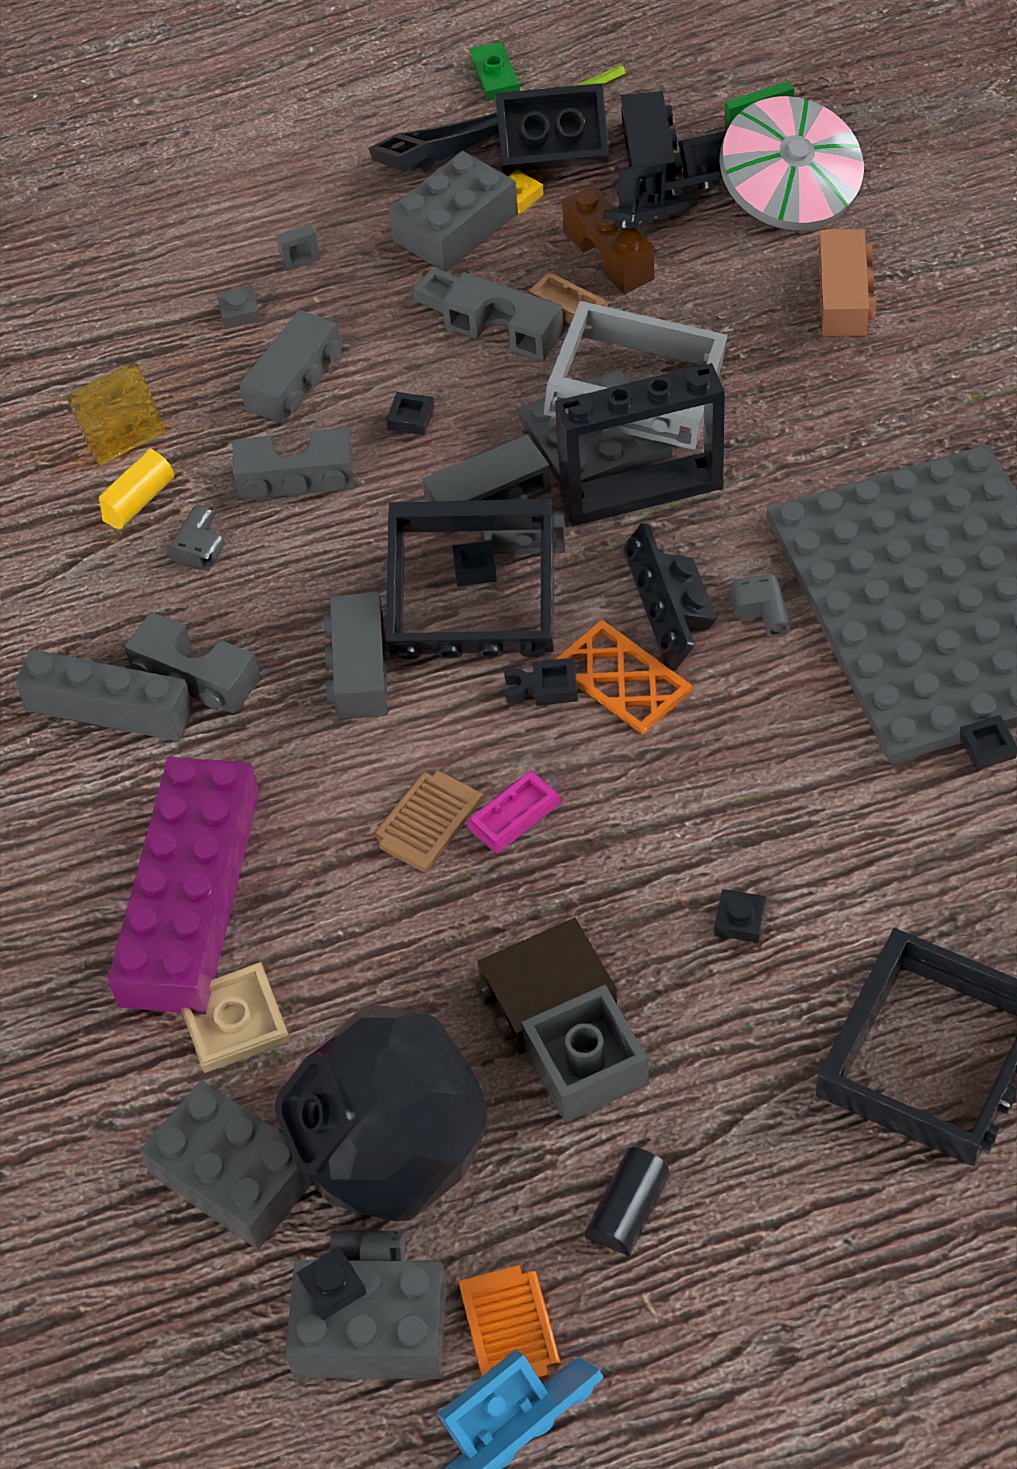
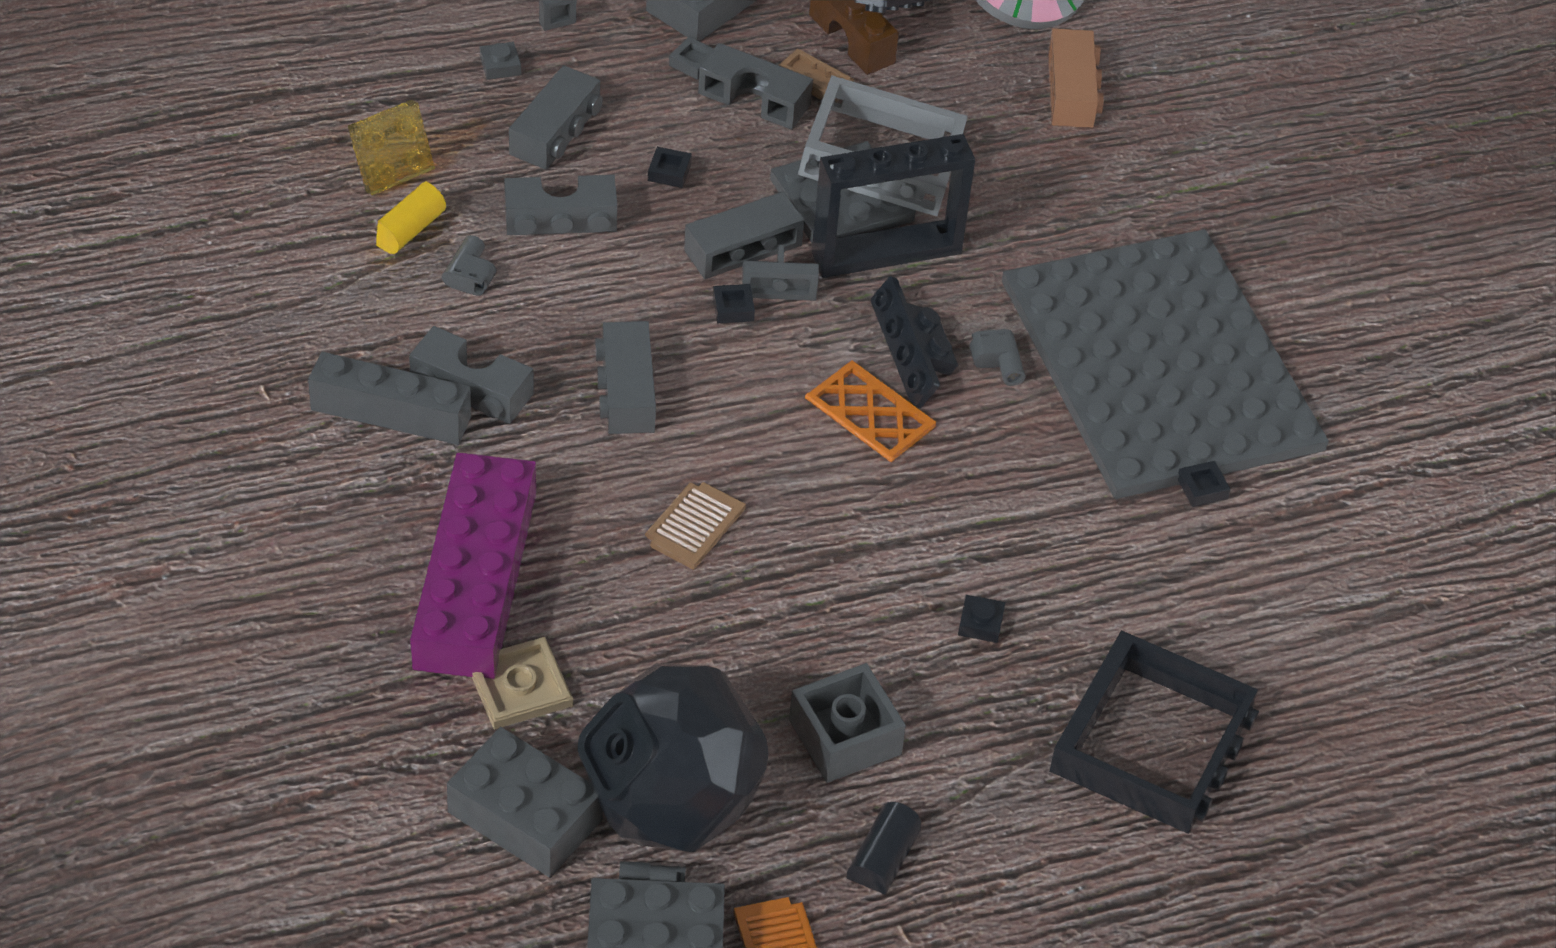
camera: 10 degrees left, 5 degrees down
black plate [296,1246,367,1320] -> none
black window [386,499,554,659] -> none
dark pink plate [467,770,561,855] -> none
dark brown brick [474,917,617,1055] -> none
black plate [504,658,578,706] -> none

